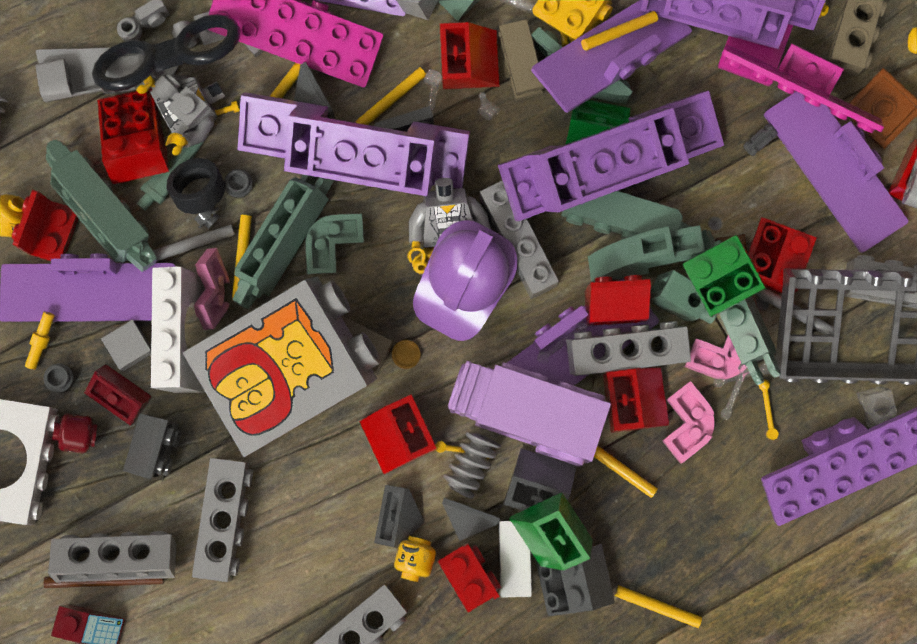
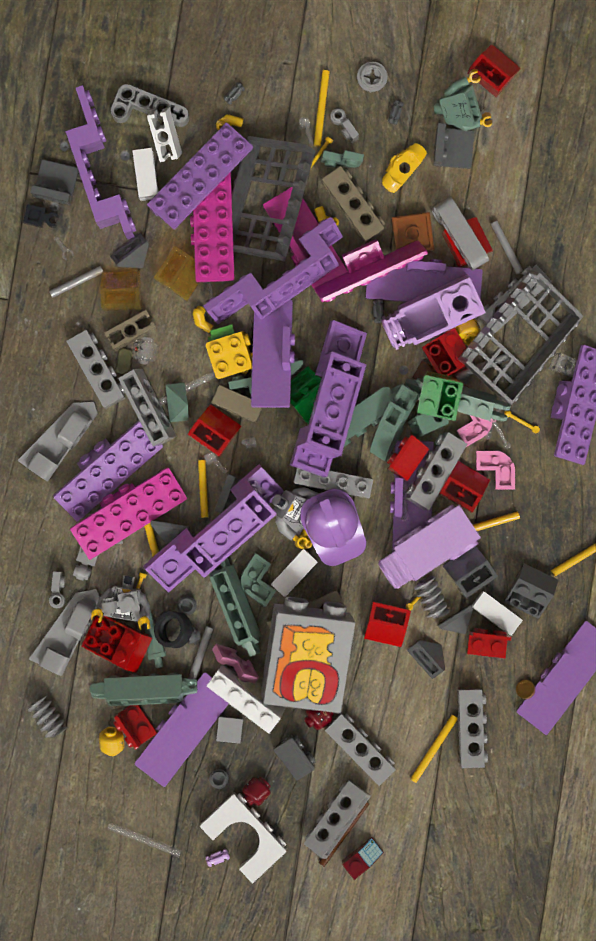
camera: 55 degrees left, 5 degrees up
yellow bar [25,311,55,370] -> none
dark red slope [84,365,151,426] -> none
black bar [92,14,241,92] -> none
yellow bar [232,215,252,301] -> none
pearl gold piece [392,340,421,369] -> none
yellow head [394,536,436,582] -> none
green slope [510,492,593,571] -> none
yellow bar [581,11,658,51] -> none
none -> white piece [271,549,317,597]
none -> dark red head [304,709,334,730]
none -> lavender piece [381,274,486,350]
none -> yellow bar [410,714,458,783]
none -> yellow head [455,318,481,346]

